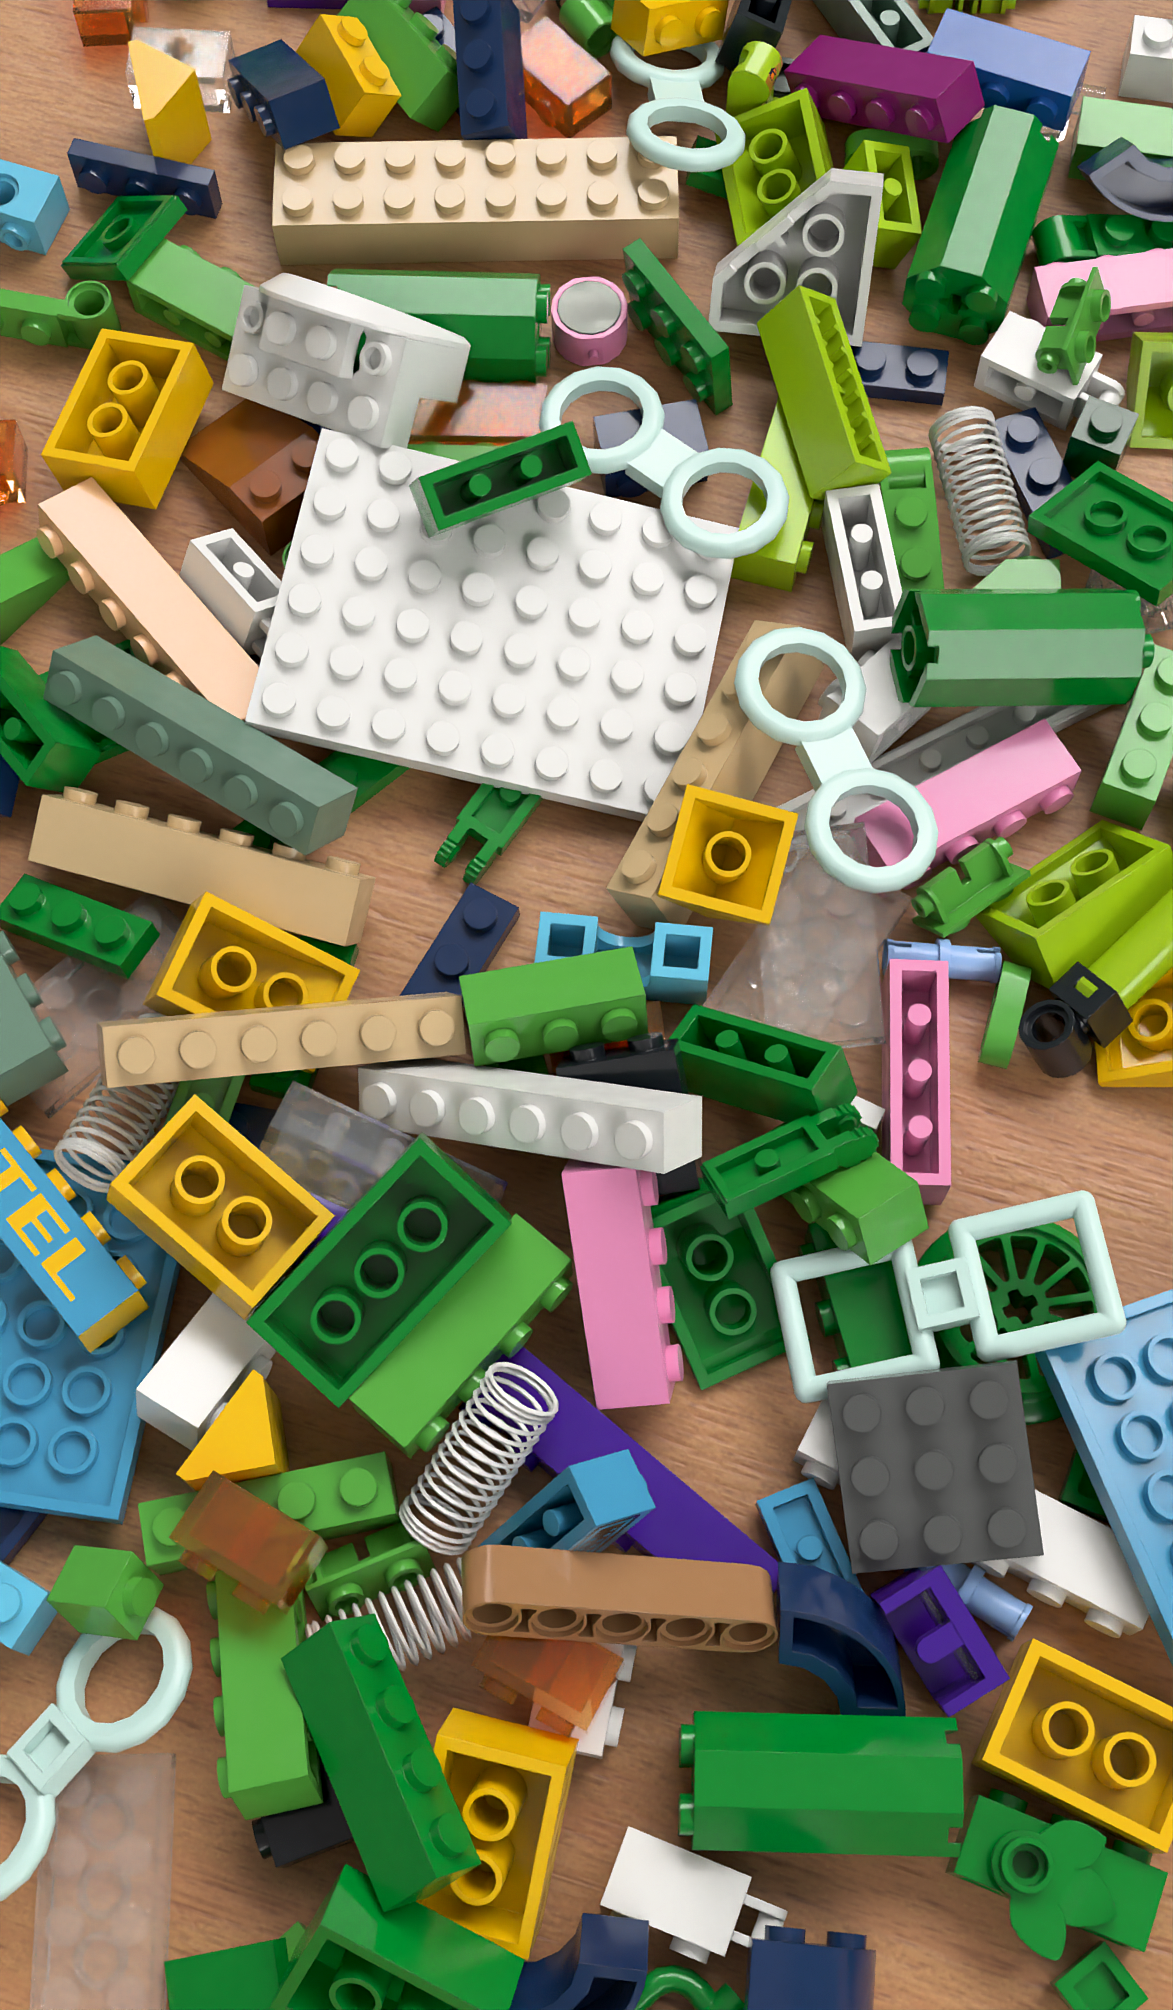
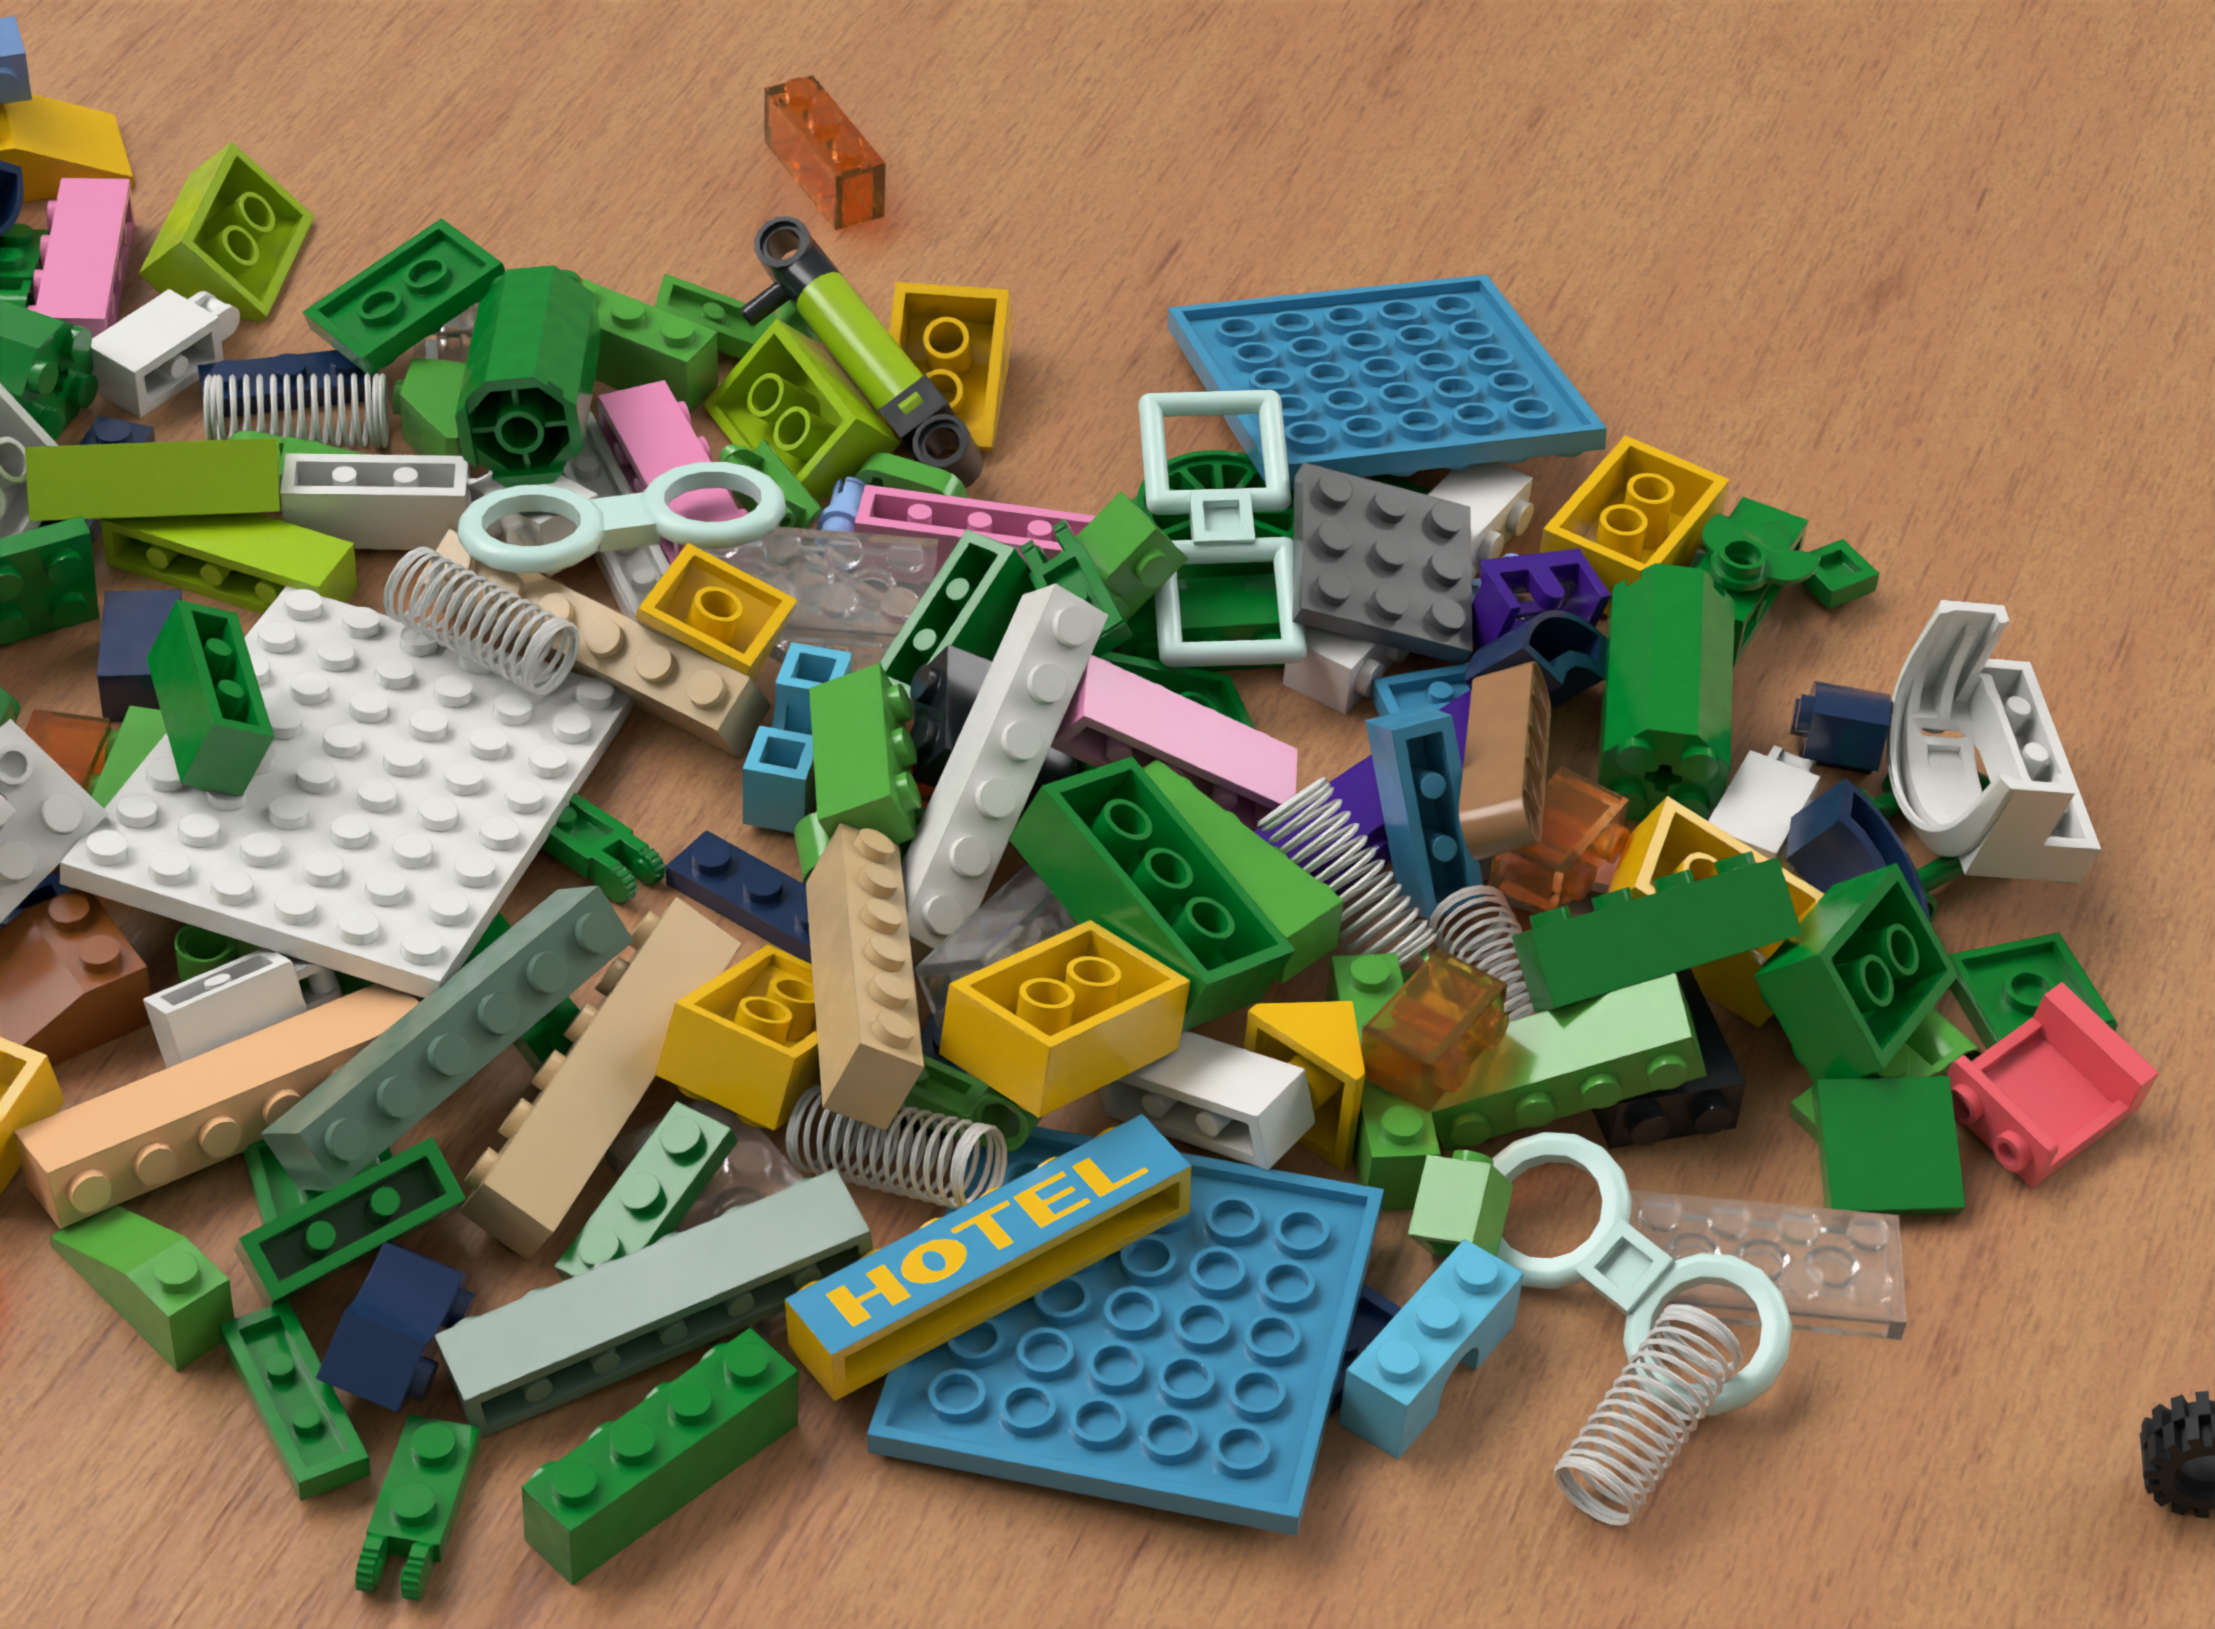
camera: 90 degrees left, 25 degrees down
light aqua bar [539,366,789,559] -> none
bright green hinge [1035,267,1111,385] -> none
brick [1063,395,1139,478] -> none
none -> white piece [383,547,580,696]

